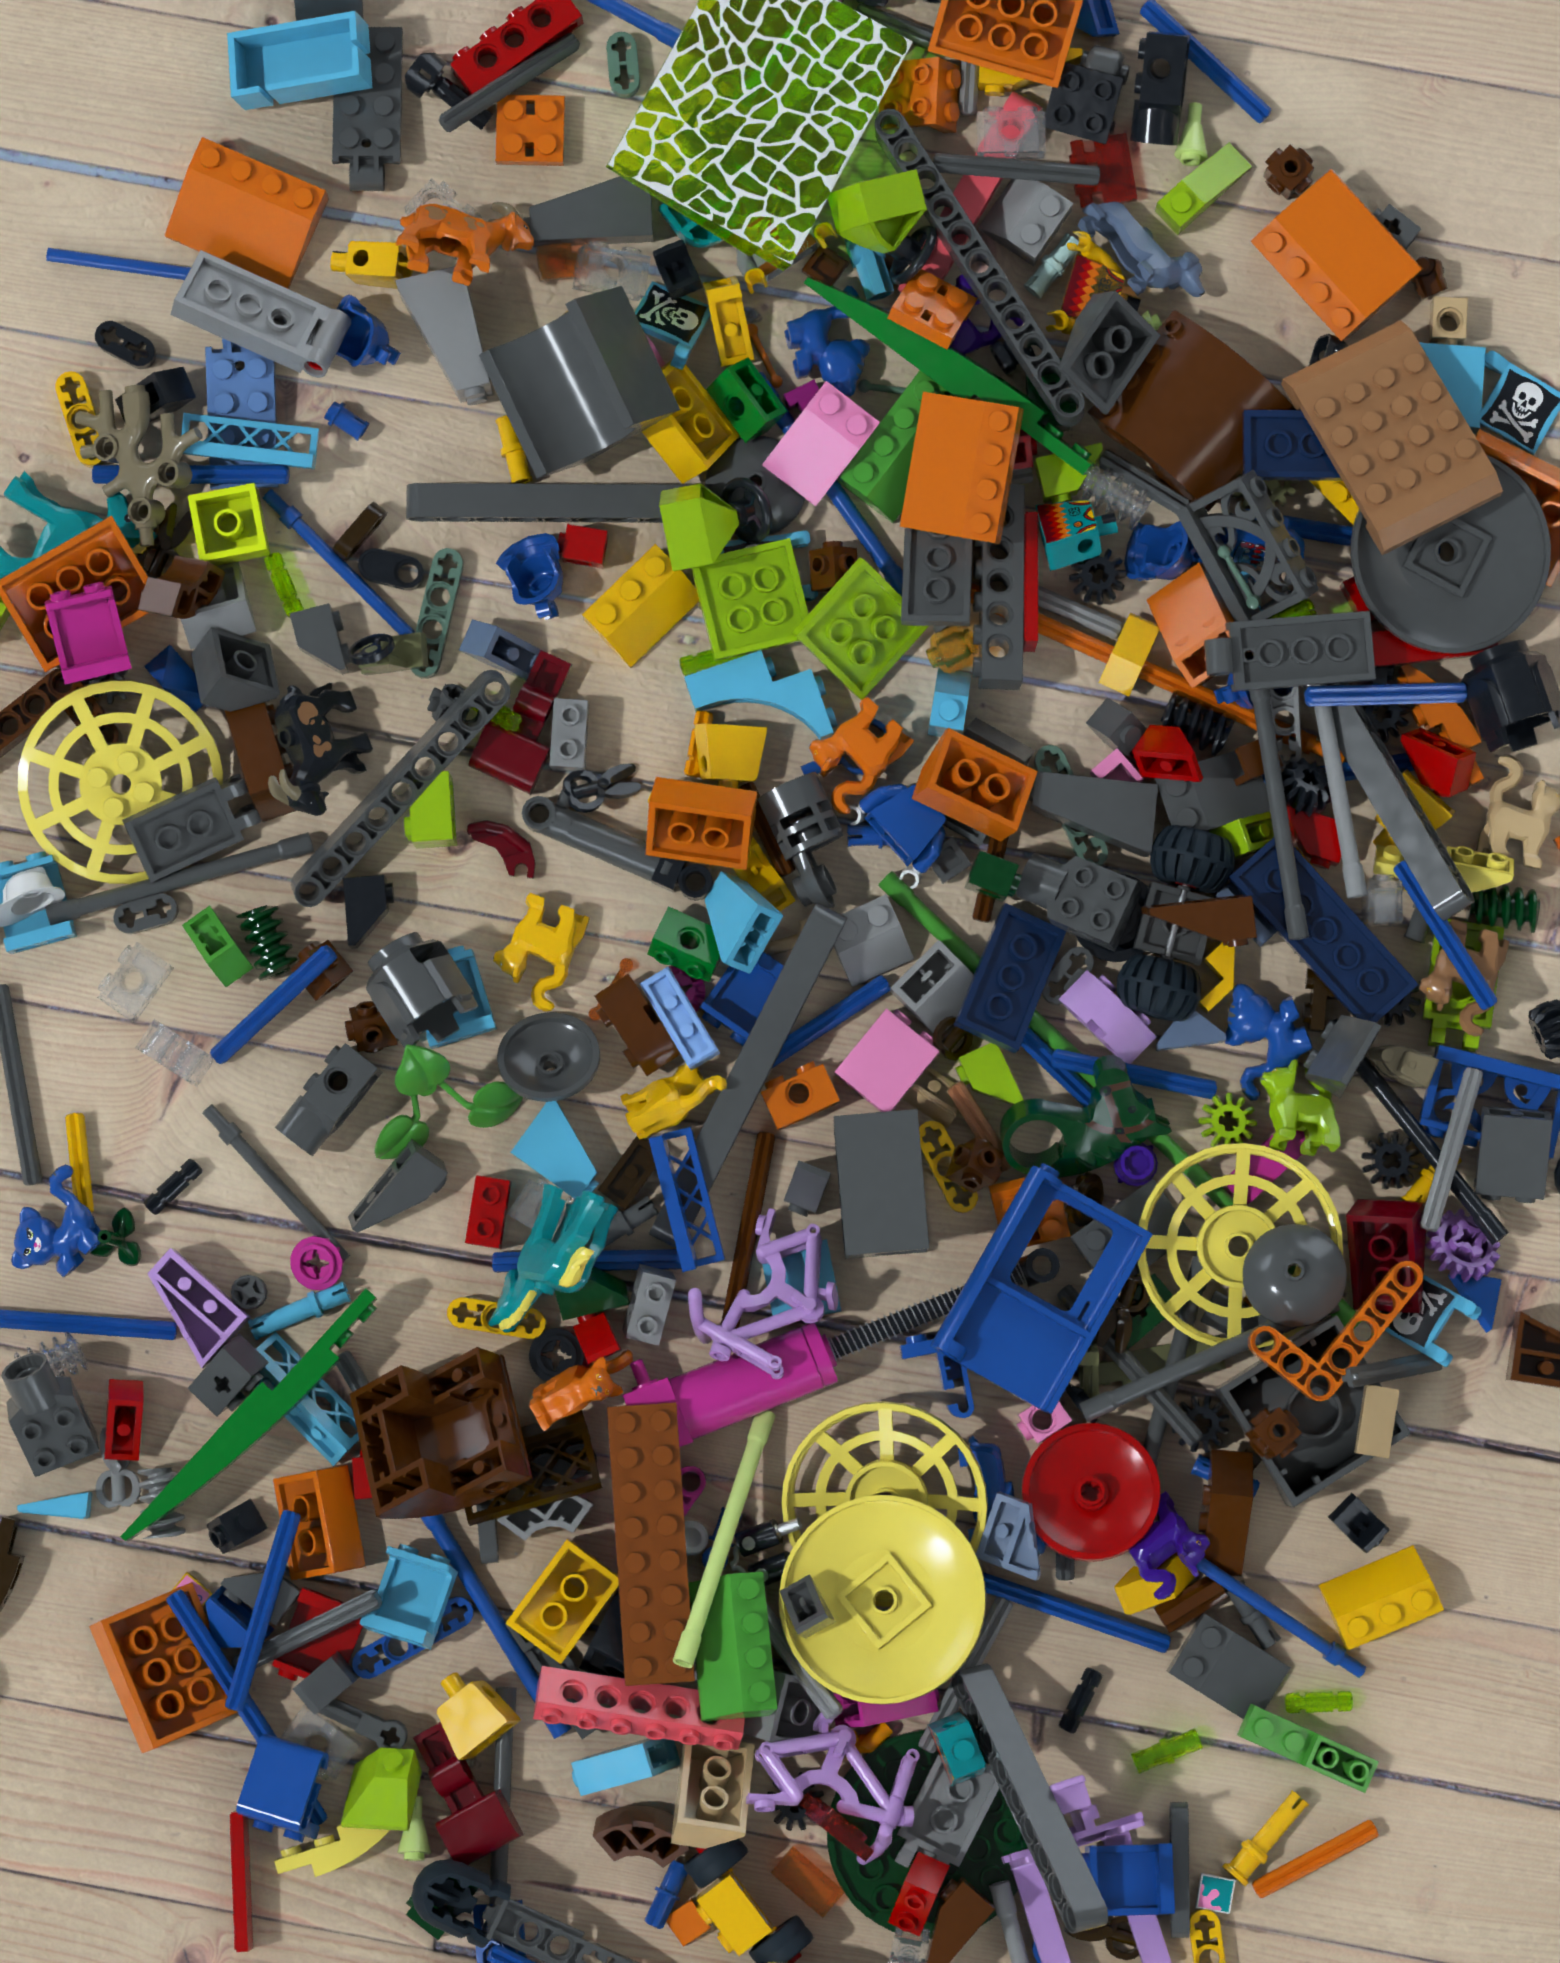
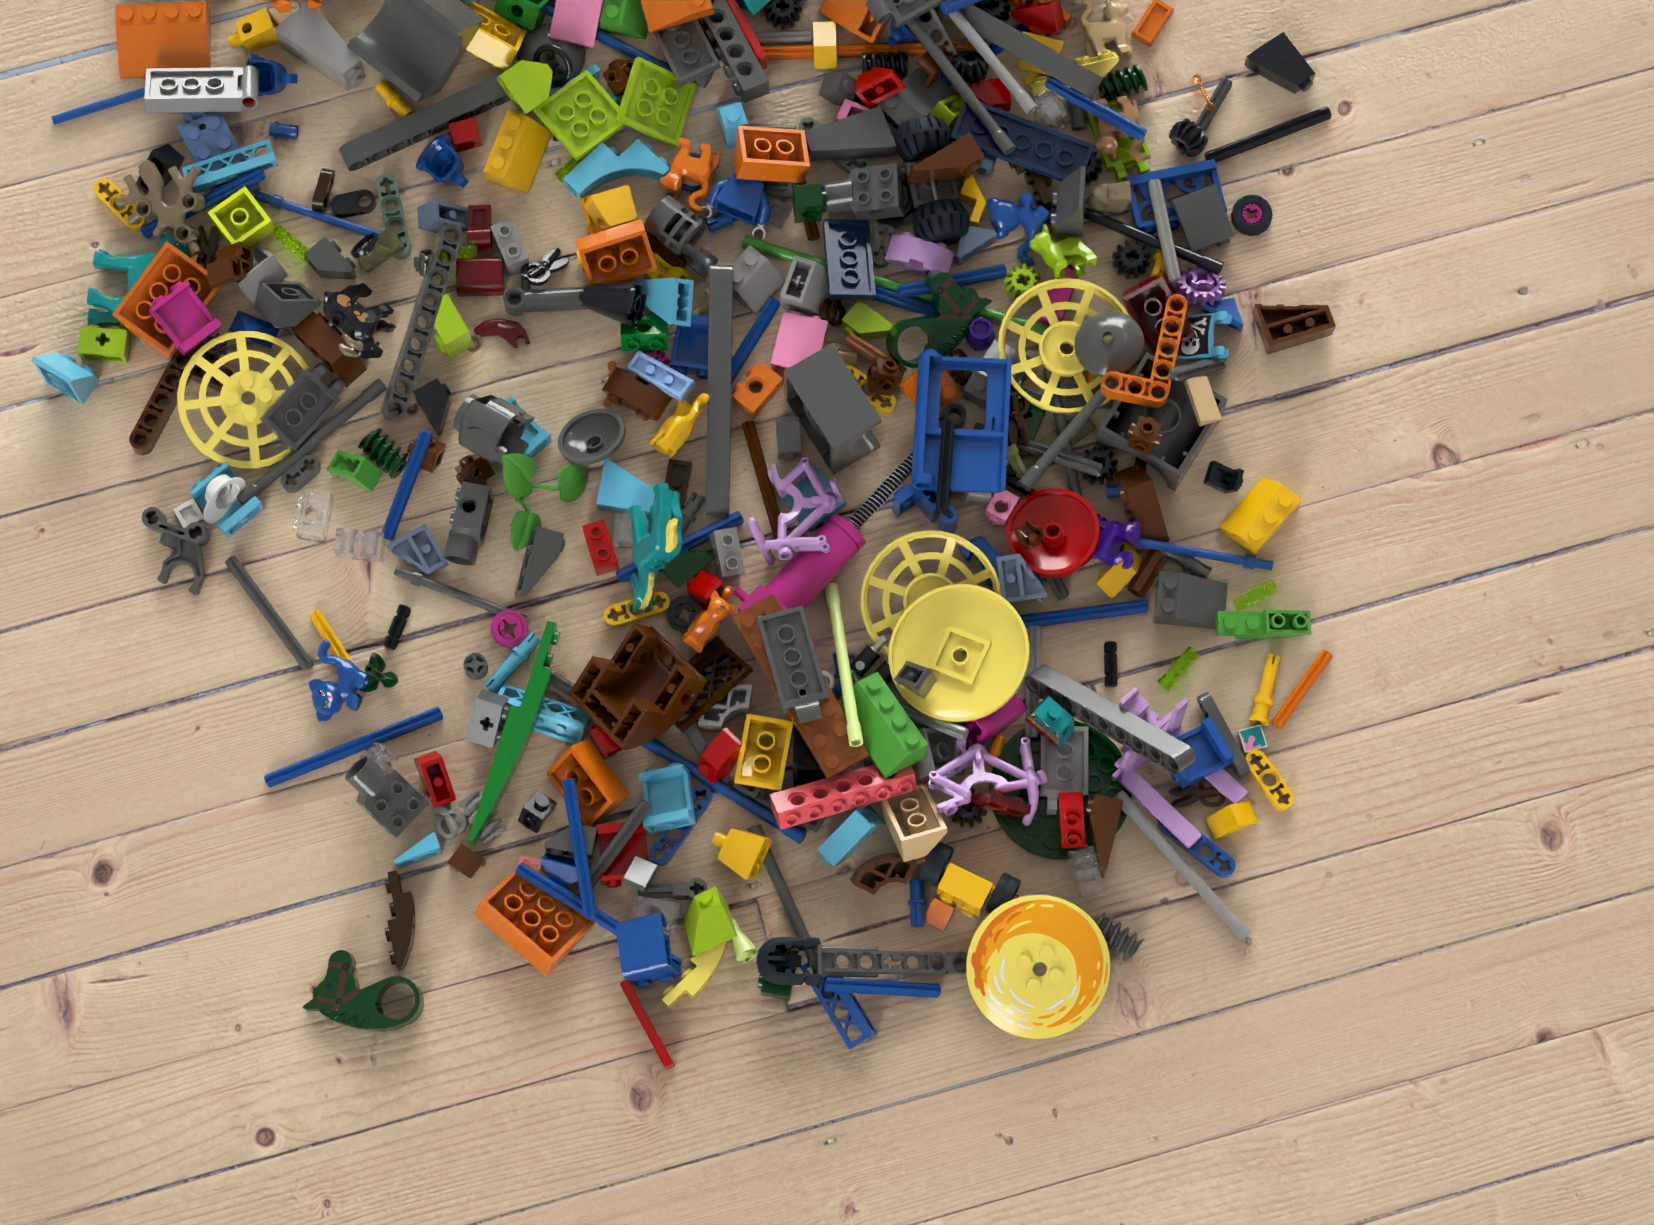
camera: 30 degrees left, 10 degrees down
black beam [95,321,157,369] -> none
lavender wedge [147,1248,251,1368] -> none
dark red plate [412,1722,524,1865] -> none
yellow animal [493,893,590,1011] -> none
blue fence [649,1126,725,1272] -> none
clear orange tile [770,1846,845,1918] -> none
clear yellow head [926,626,979,673] -> none
none -> sand blue wing [386,524,449,576]
none -> reddish brown panel [447,844,486,879]
none -> black cone [579,281,646,327]
none -> red slope [696,727,742,784]
none -> dark grey hinge [757,605,829,724]
none -> black axle [936,419,955,511]
none -> reddish brown arm [1014,518,1043,548]

